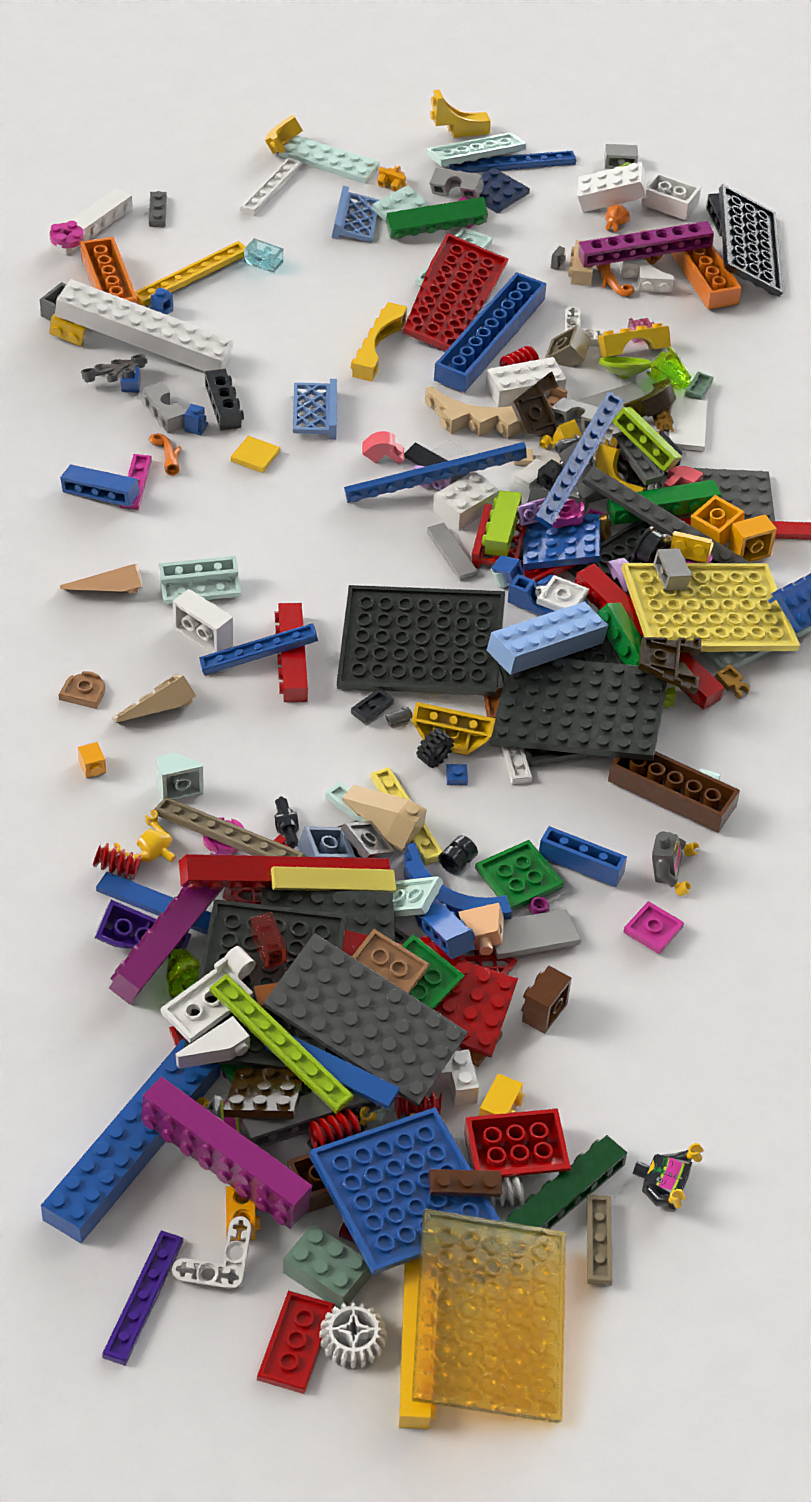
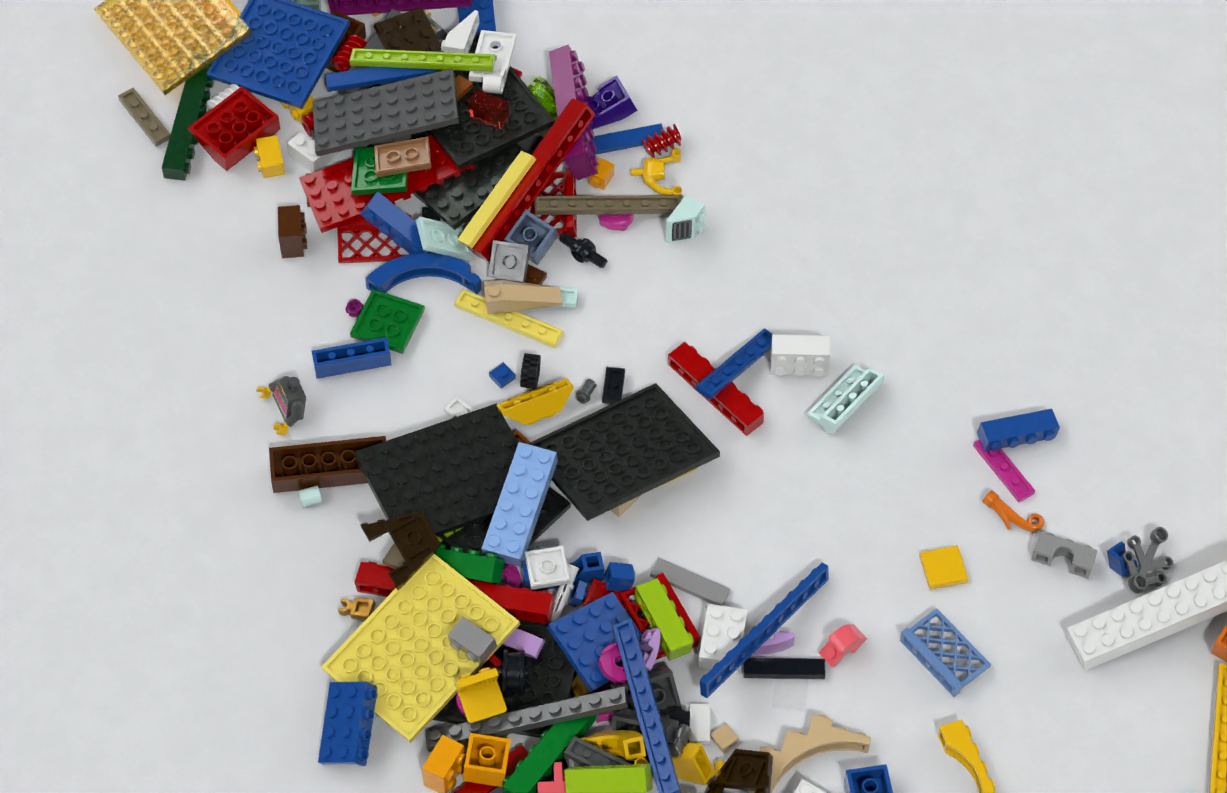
camera: 145 degrees right, 10 degrees up
medium nougat tile [58,671,105,709] -> none
light nougat wedge [60,564,143,594] -> none
light orange brick [78,742,106,778] -> none
tan wedge [112,674,196,722] -> none
blue brick [149,288,173,315] -> none
blue brick [184,404,208,436] -> none
black brick [205,368,244,431] -> none
reddish brown plate [428,1169,503,1197] -> none
black wheel [438,835,478,875] -> none
light nougat torso [459,903,504,955] -> none
light grey tile [493,909,581,960] -> none
dark pink plate [623,901,684,954] -> none
torso [633,1143,704,1210] -> none

